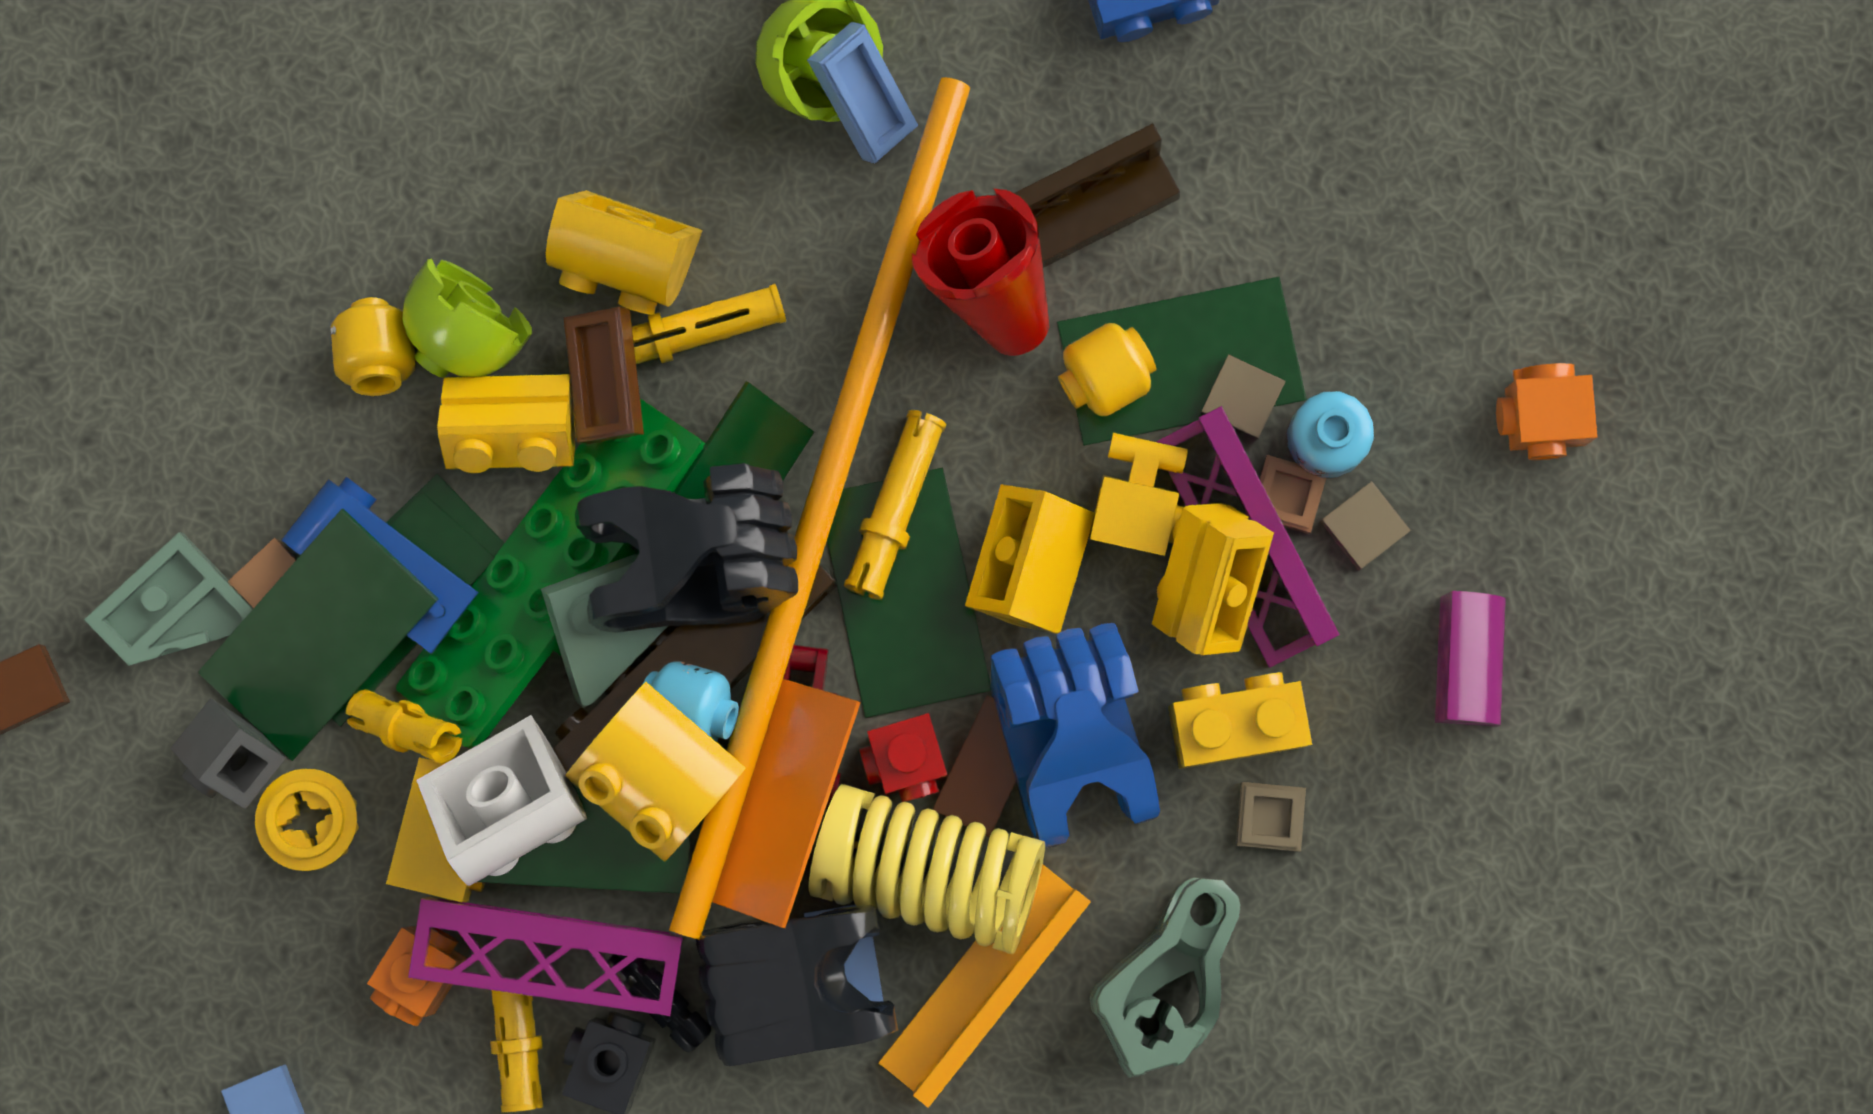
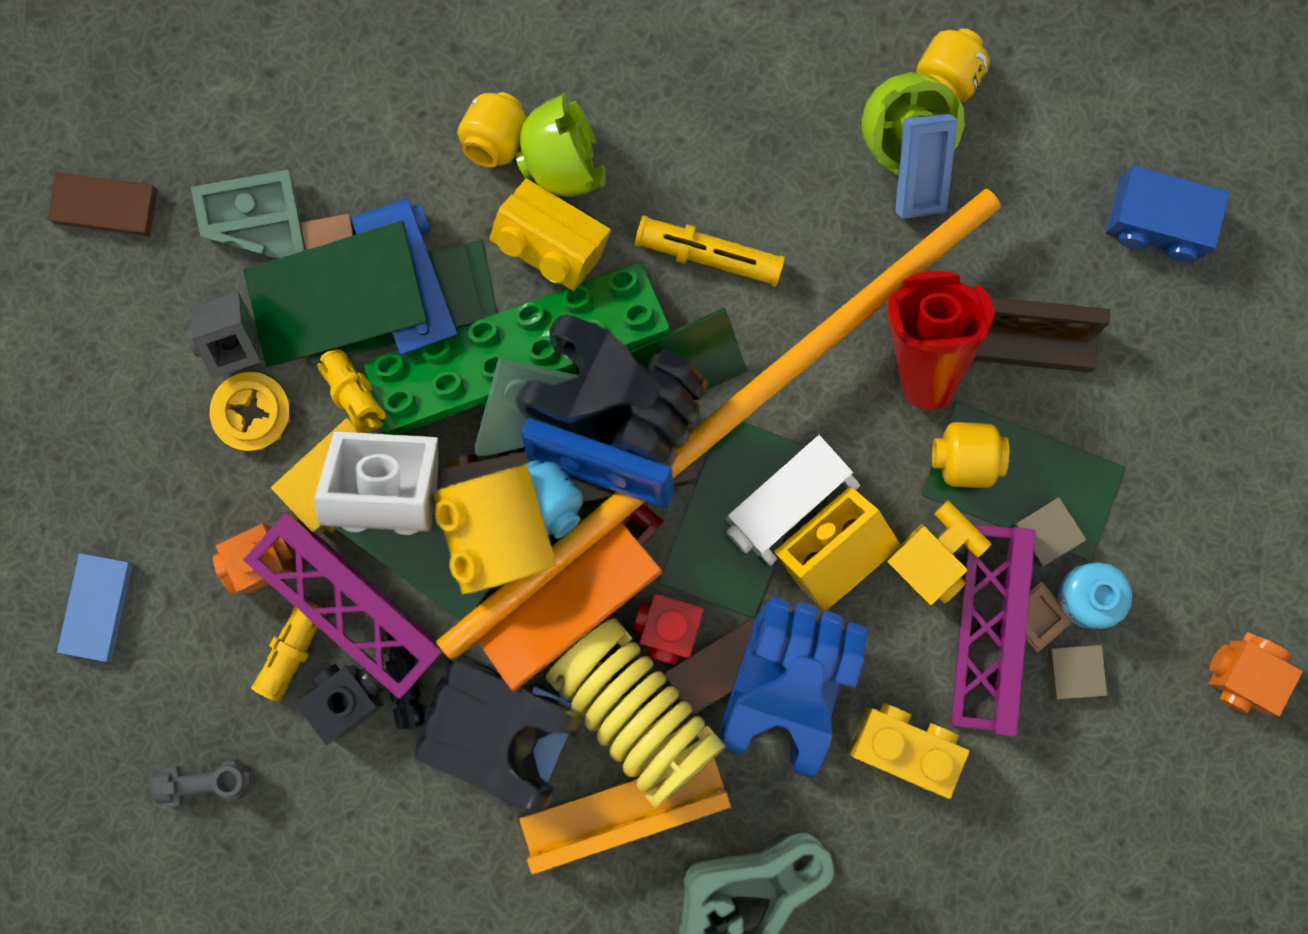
camera: 30 degrees right, 0 degrees up
yellow brick [546,190,703,315] -> none
reddish brown tile [563,307,644,444] -> none
yellow pin [844,410,946,600] -> none
yellow brick [1152,503,1274,655] -> none
dark tan tile [1236,782,1306,852] -> none
magenta brick [1435,590,1506,727] -> none
none -> blue tile [520,418,675,509]
none -> white brick [725,435,860,566]

